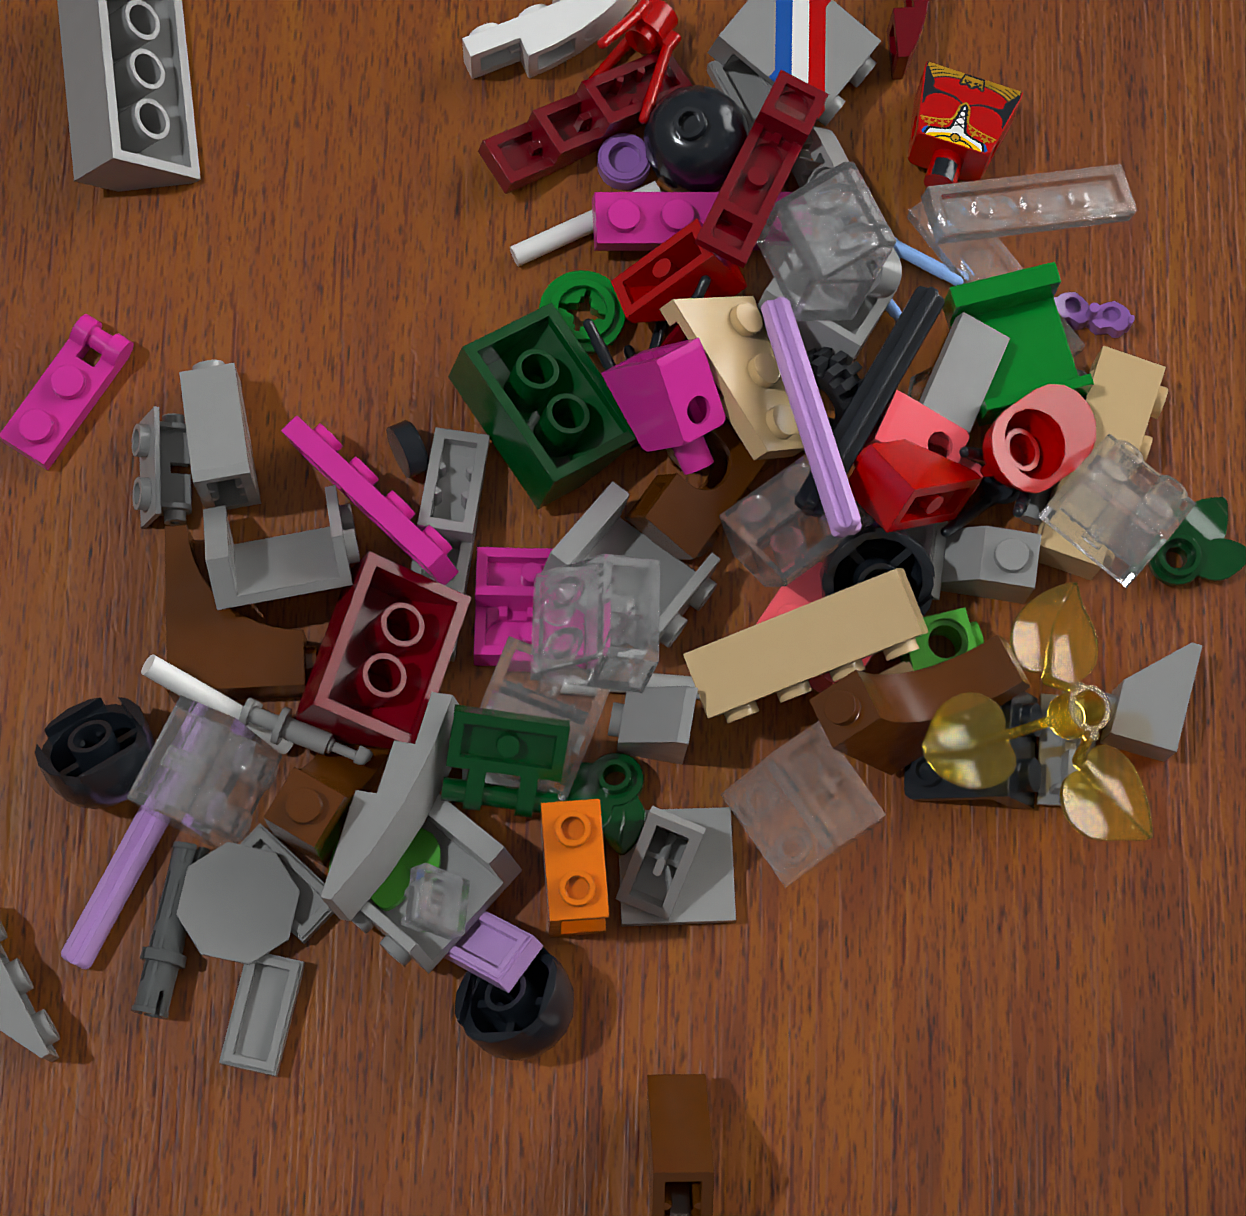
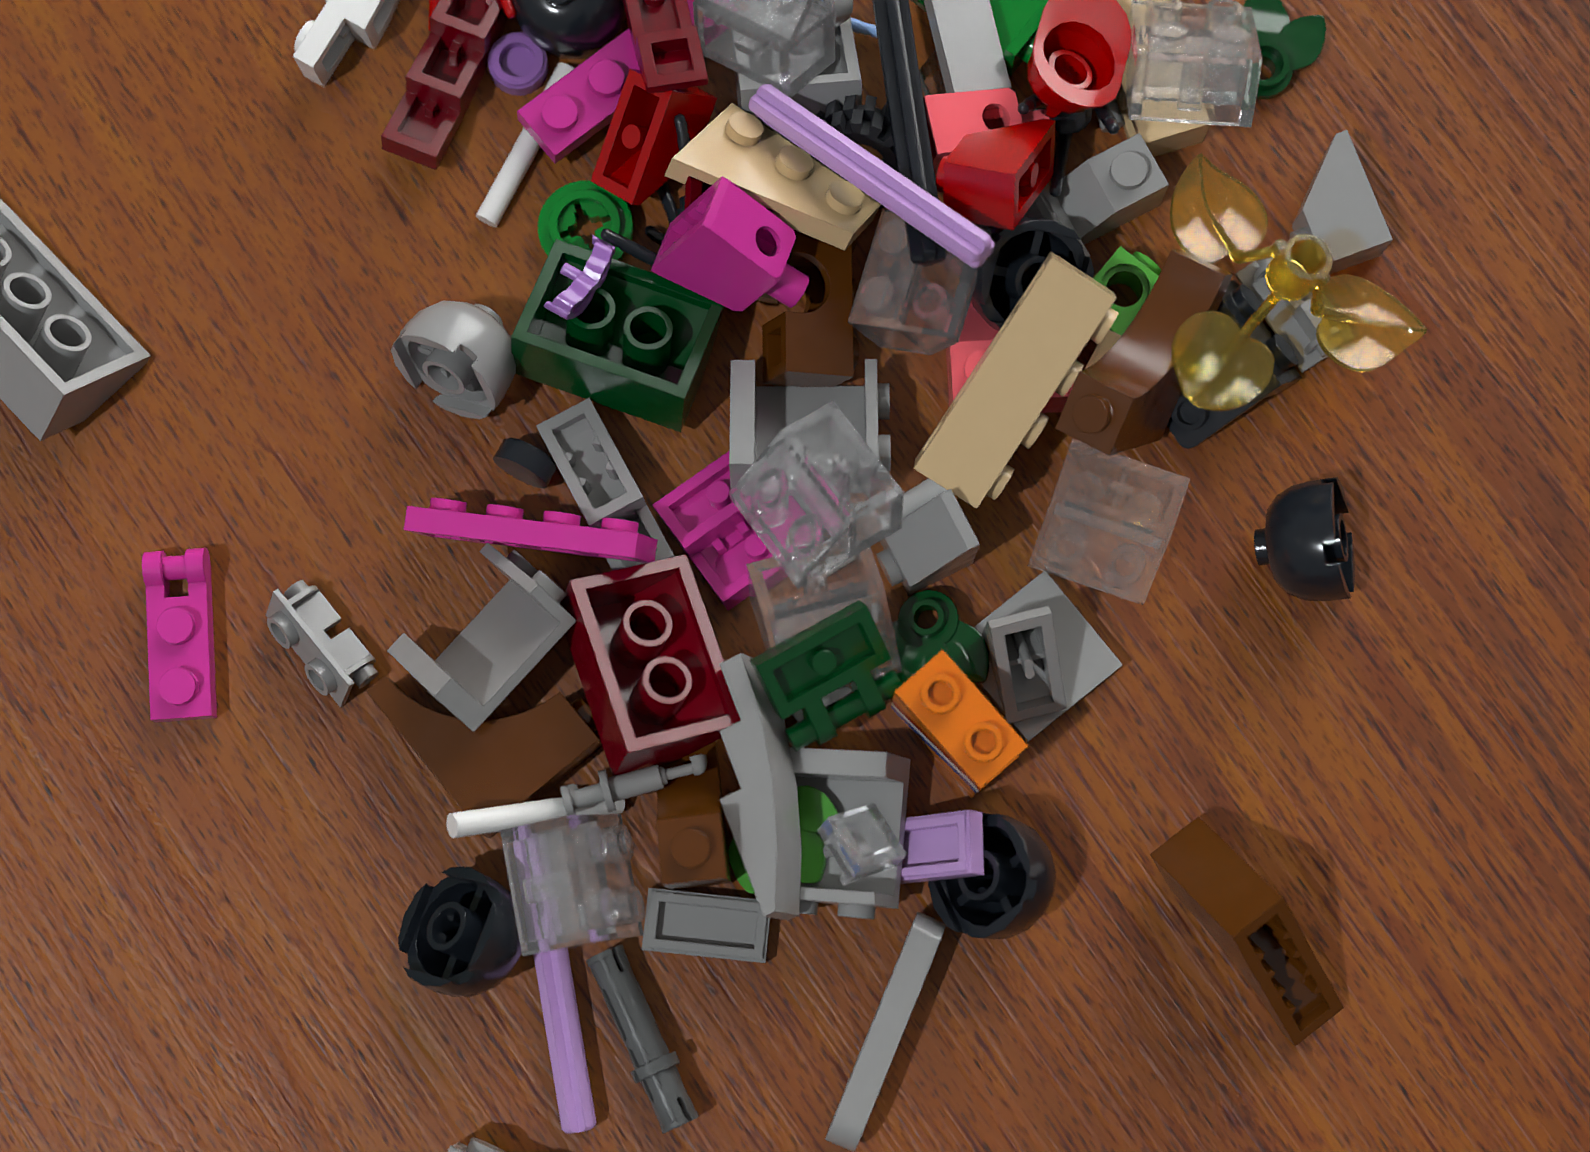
camera: 25 degrees left, 5 degrees up
light grey piece [176,842,300,965] -> none
light grey slope [179,360,261,510] -> none
light grey tile [219,953,305,1077] -> none
none -> light grey cylinder [391,300,516,419]
none -> medium lavender piece [544,235,615,320]
none -> light grey beam [825,911,946,1152]
none -> black cylinder [1254,477,1355,601]

